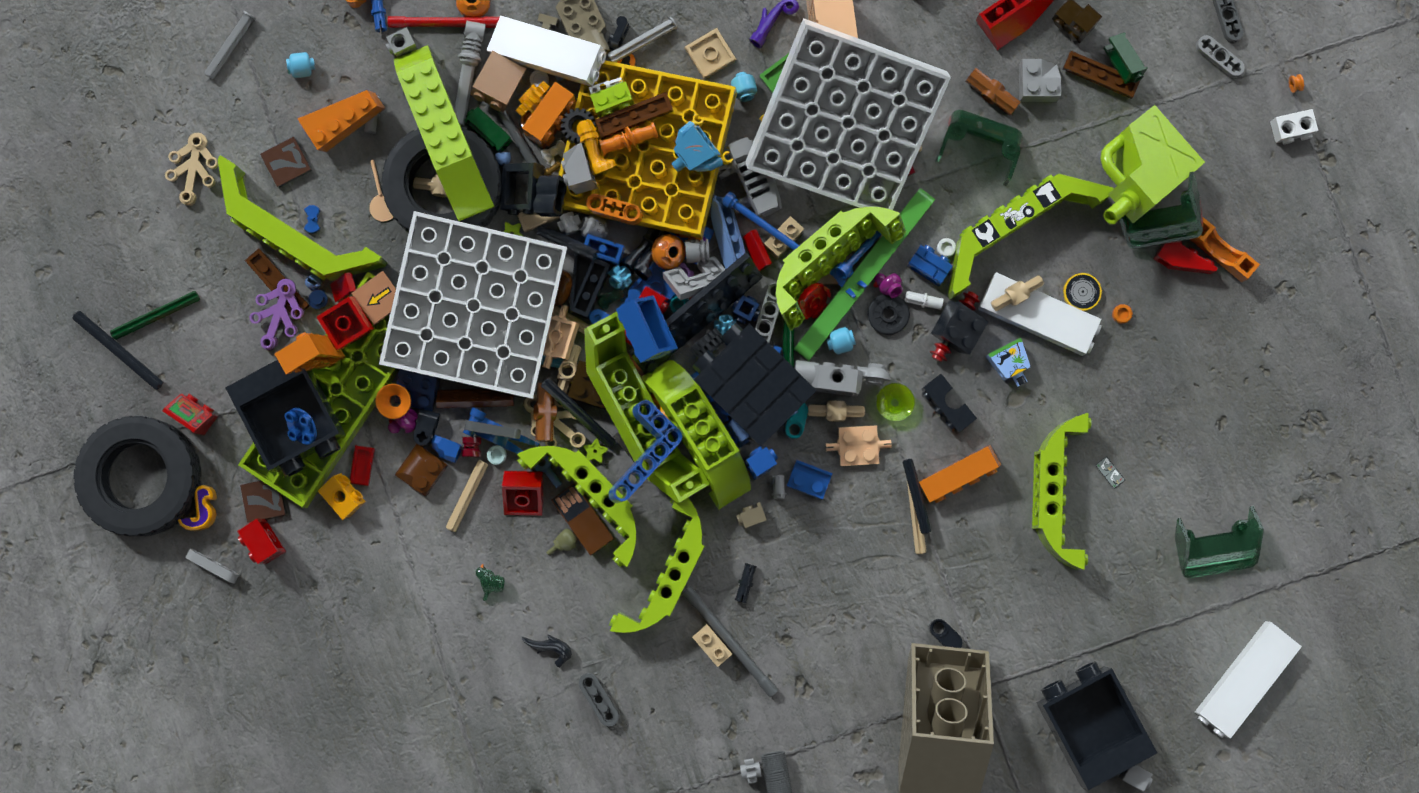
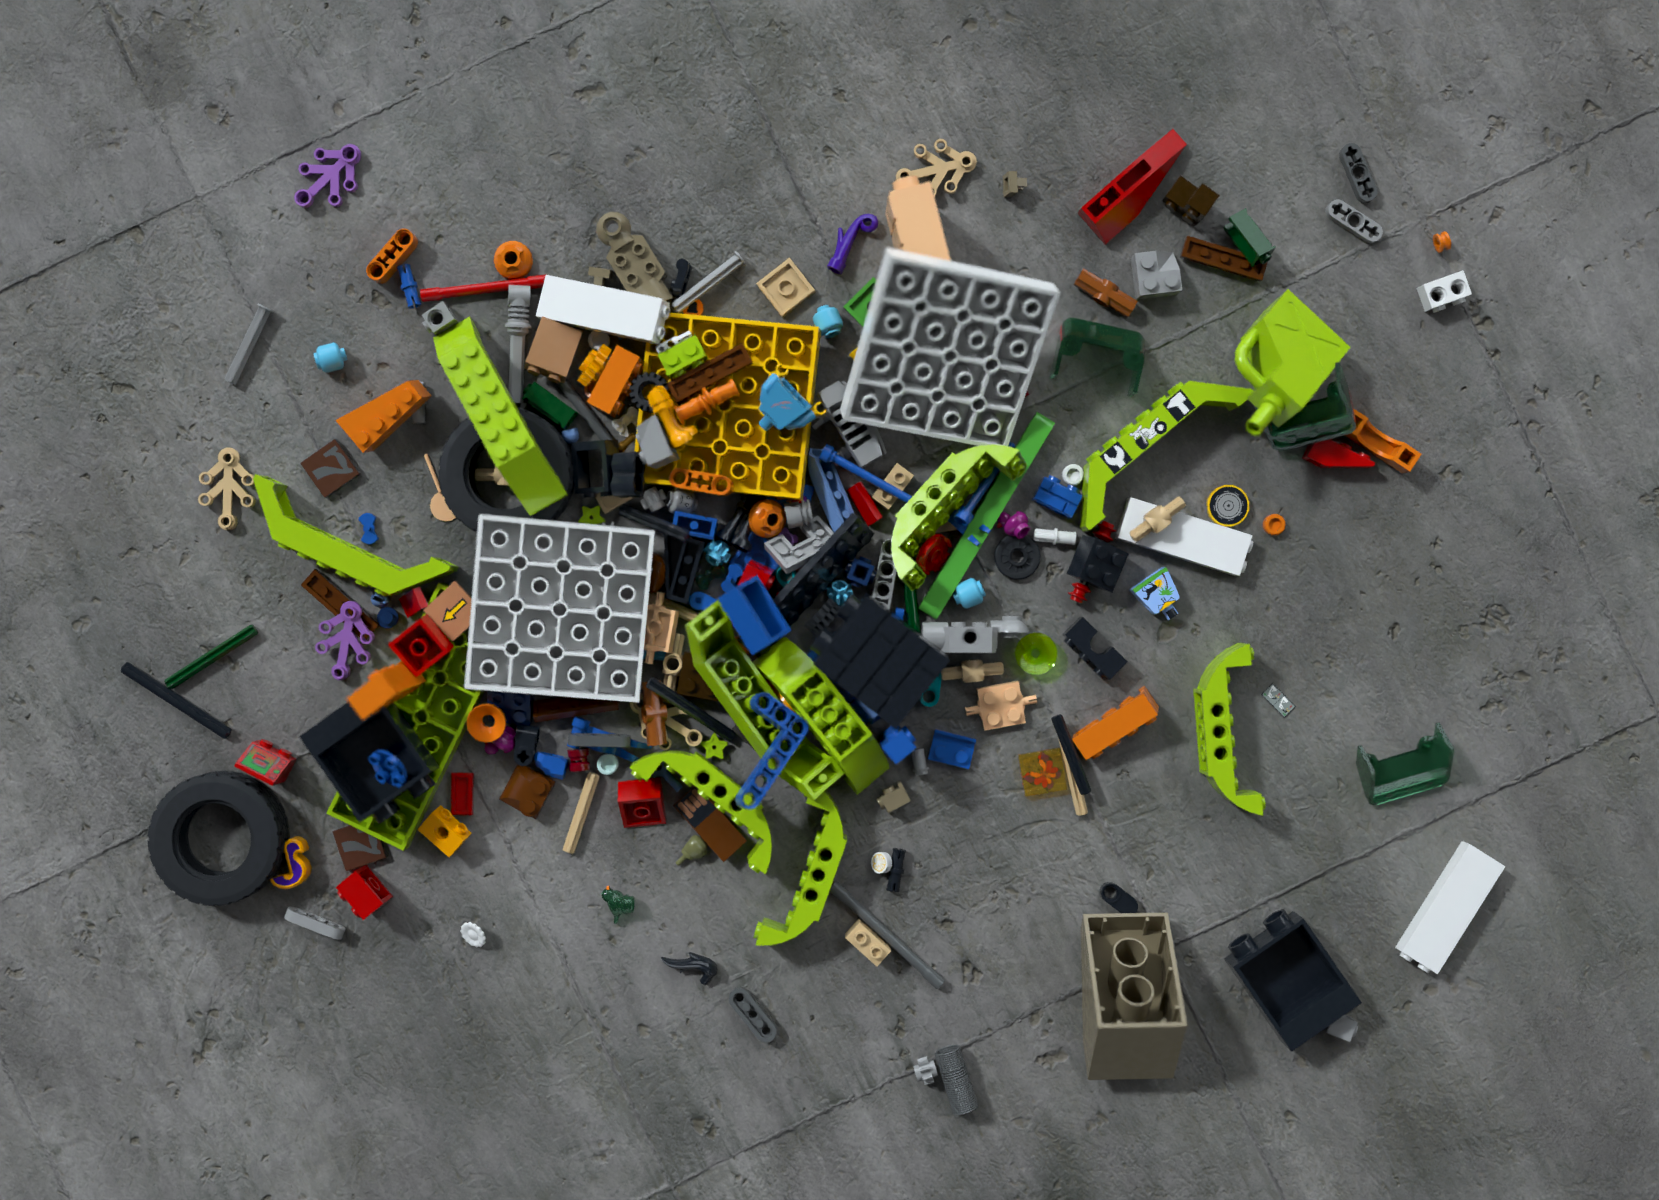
camera: 10 degrees left, 5 degrees up
none -> white piece [461,922,486,948]
none -> white tile [871,852,892,874]
none -> clear yellow tile [1018,747,1067,797]

